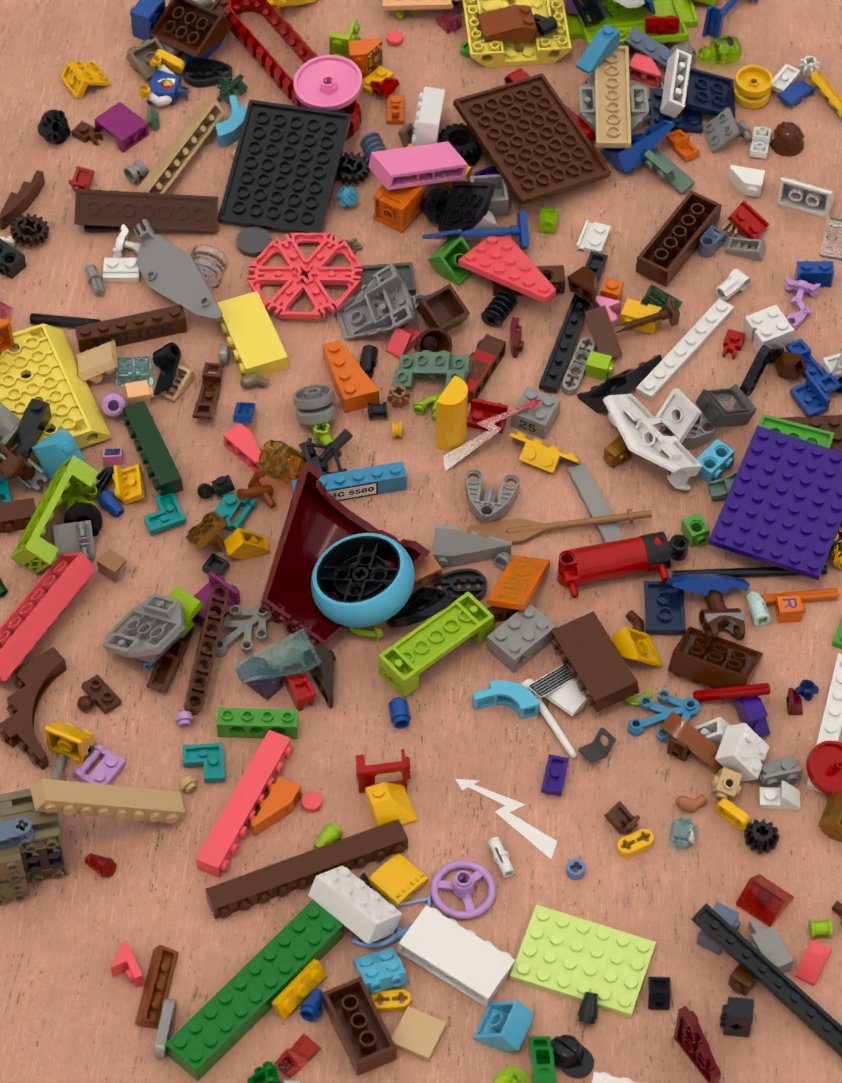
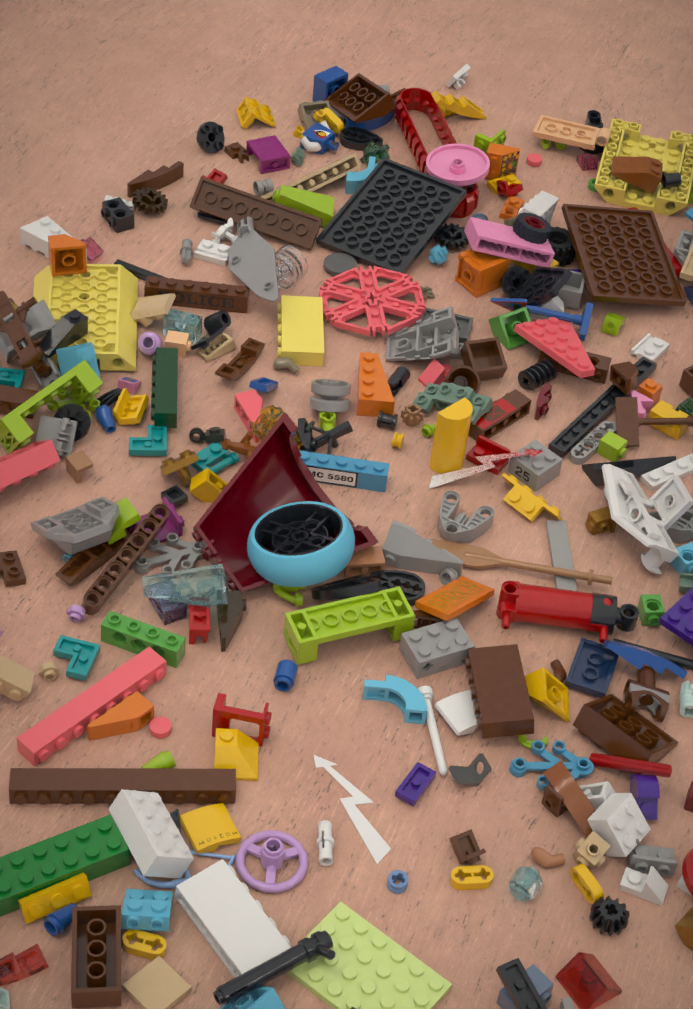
camera: 15 degrees right, 10 degrees down
light grey tile [219,345,229,364] -> none
sticker [528,663,575,698] -> none
none -> black cylinder [213,930,335,1005]
none -> lime slope [272,185,334,228]
none -> black wheel [513,212,552,244]

